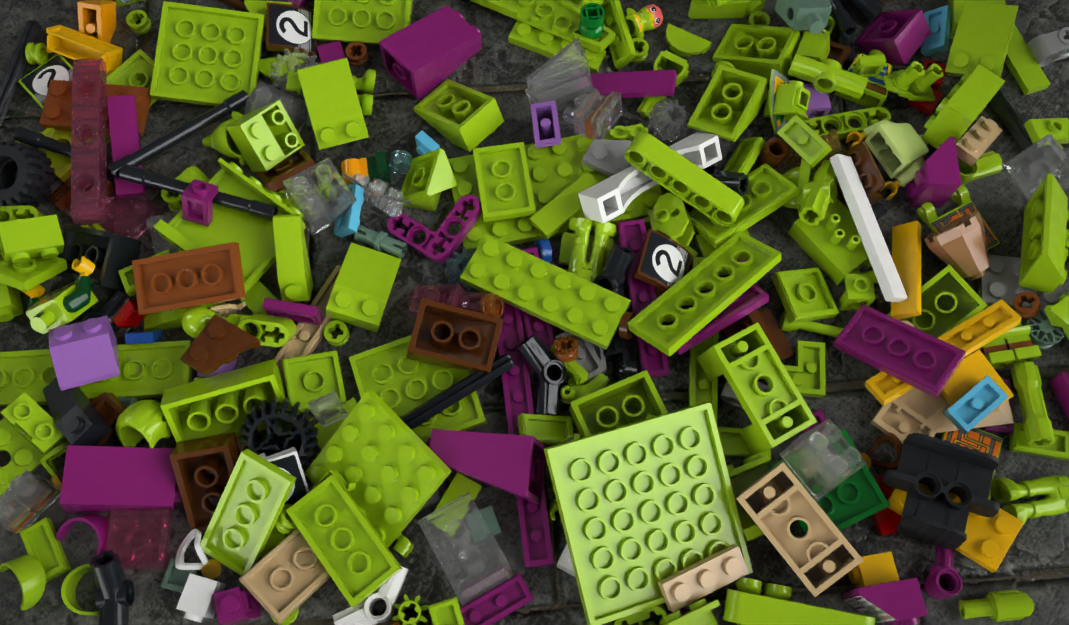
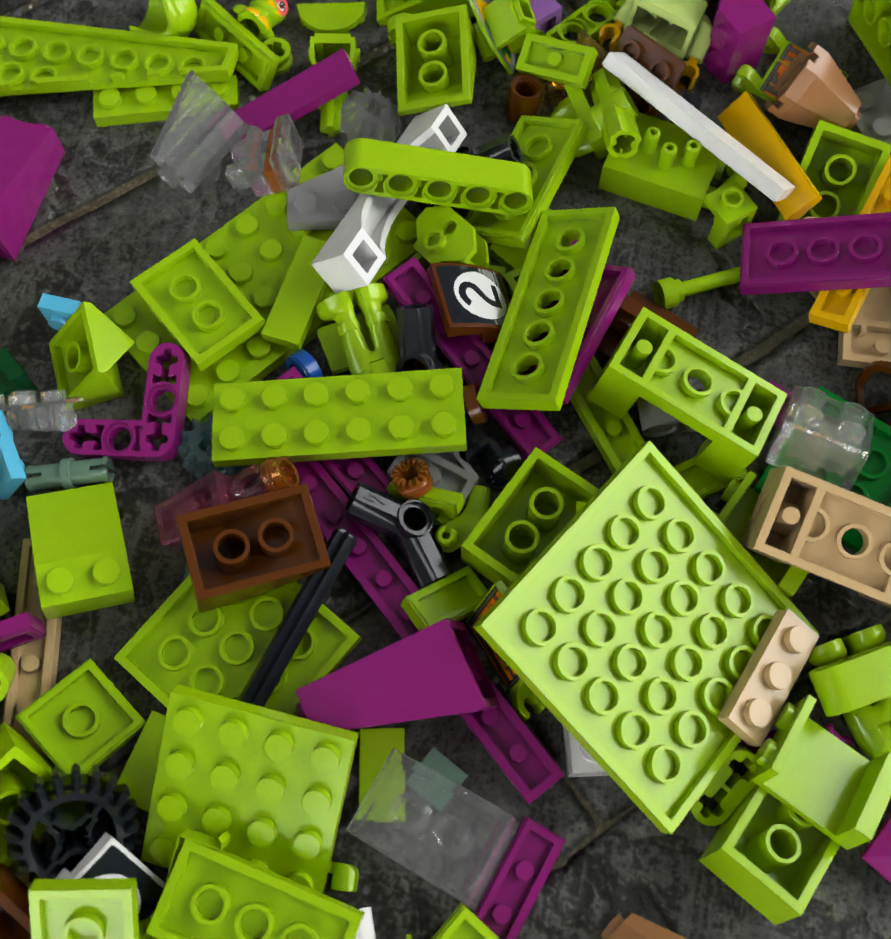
camera: 30 degrees left, 0 degrees up
clear tile [308,391,348,427] -> none
lime bush [324,320,350,347] -> none
clear light blue bush [388,150,412,174] -> none
lime slope [413,79,504,152] -> none
medium lavender slope [530,100,561,148] -> none
green wheel [579,3,605,39] -> none
lime piece [610,124,648,140] -> none
lime tile [723,137,766,175] -> none
lime tile [771,267,839,323] -> none
lime plate [784,340,826,398] -> none

